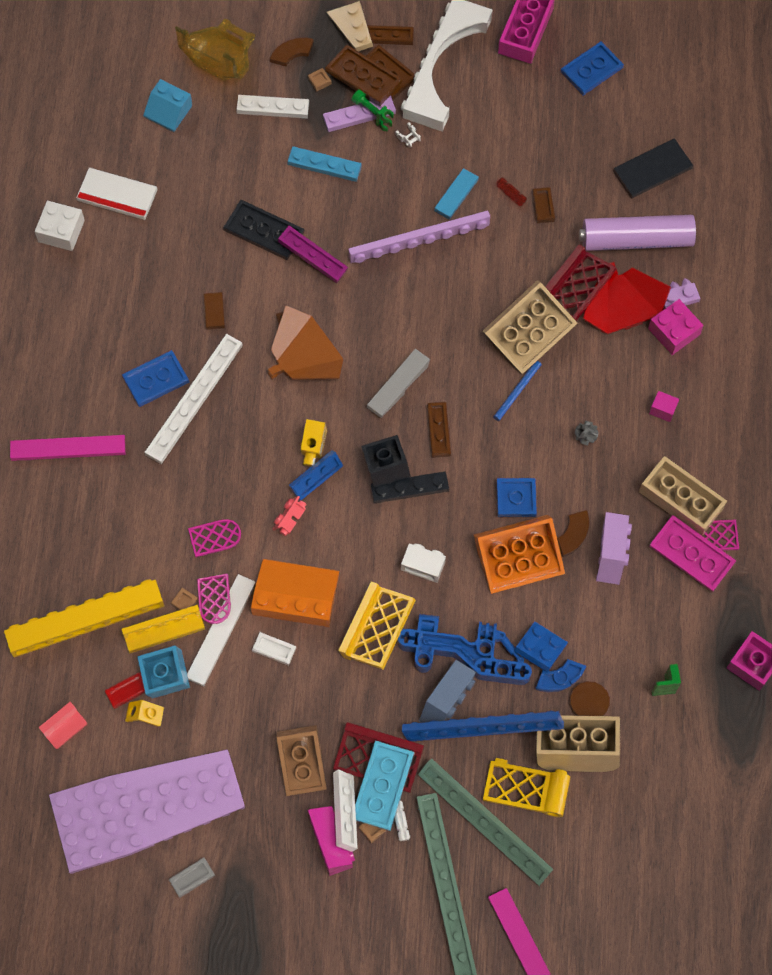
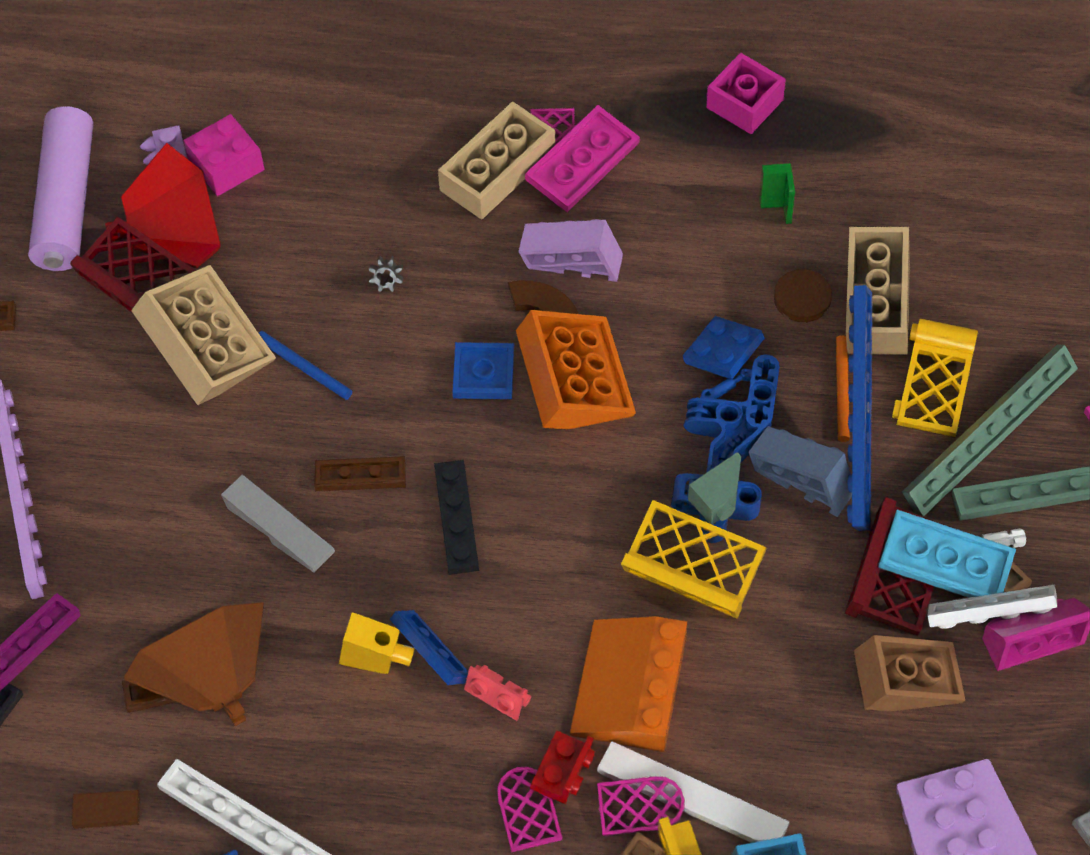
camera: 85 degrees left, 10 degrees down
white tile [252,632,296,666] -> none
black brick [361,435,411,488] -> none
white brick [401,543,446,583] -> none
blue tile [536,659,586,692] -> none
dark pink panel [649,391,679,422] -> none
none -> red bracket [530,730,596,805]
none -> sand green slope [688,452,741,525]

